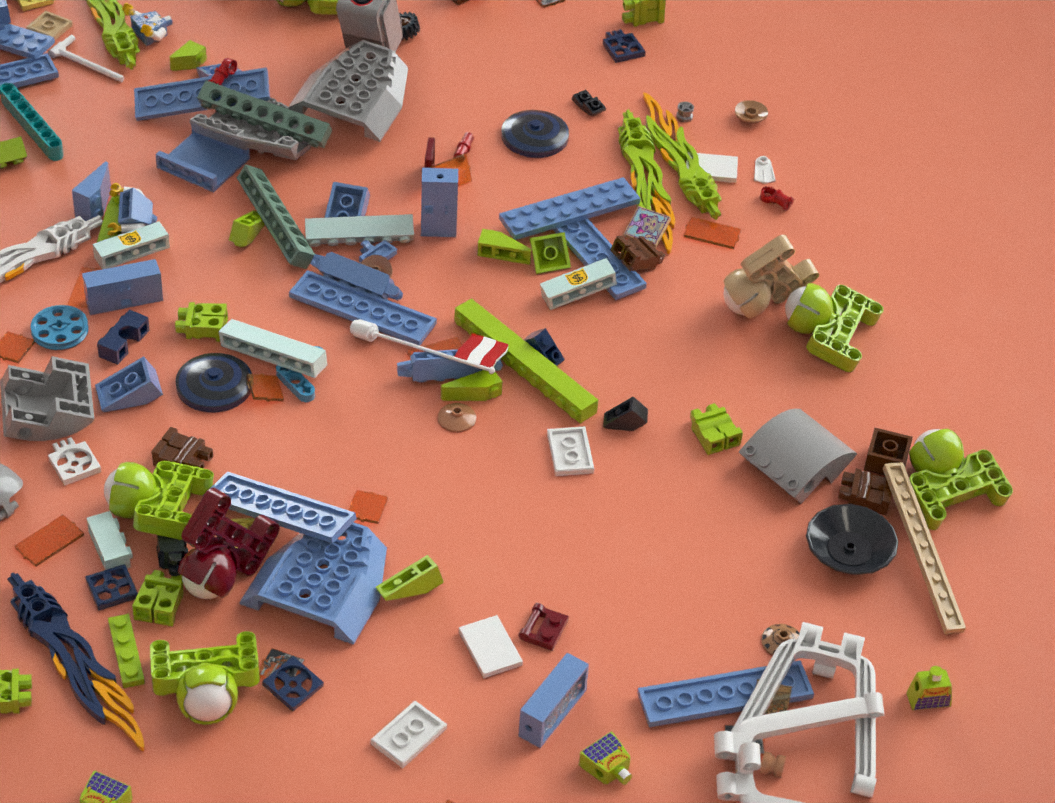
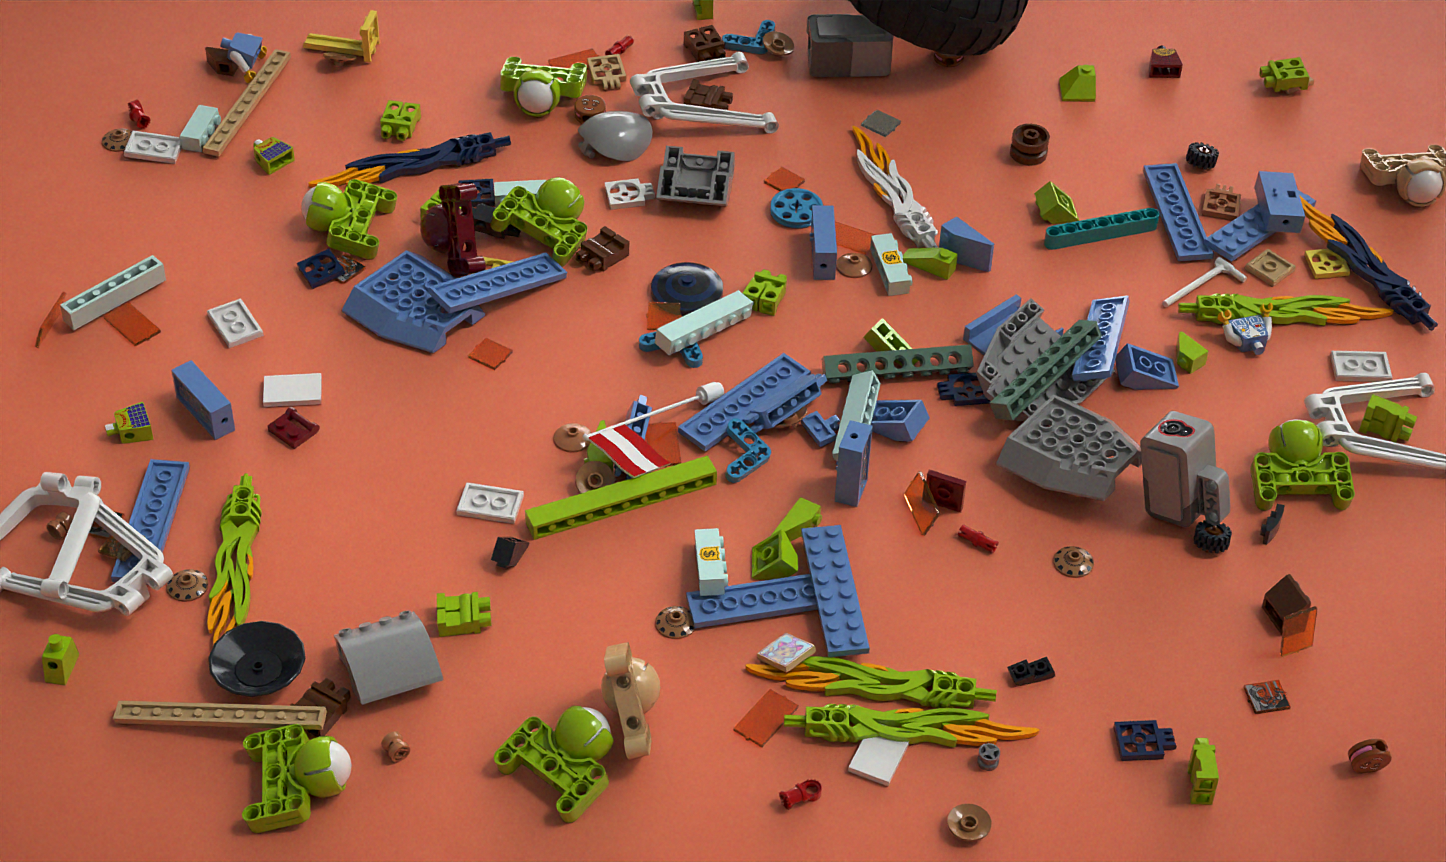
camera: 110 degrees right, 0 degrees up
clear orange piece [15,515,84,567] -> none
medium blue slope [95,356,163,412] -> none
dark blue arch [97,310,150,365] -> none
medium blue torso [107,183,157,236] -> none
lime plate [108,614,145,689] -> none
red connector [208,58,237,85] -> none
lime slope [375,555,444,601] -> none
dish [501,110,569,158] -> none
dark blue slope [523,328,565,366] -> none
reddish brown hips [610,236,665,271] -> none
white piece [754,156,776,184] -> none
reddish brown brick [864,428,913,475] -> none
none -> lime piece [207,473,262,645]
none -> nougat wheel [381,731,411,762]
none -> medium nougat dish [576,461,615,493]
none -> medium nougat dish [656,606,696,639]
none -> dark azure beam [725,418,771,483]
none -> dark blue piece [937,373,991,406]
none -> medium nougat dish [1054,546,1094,578]

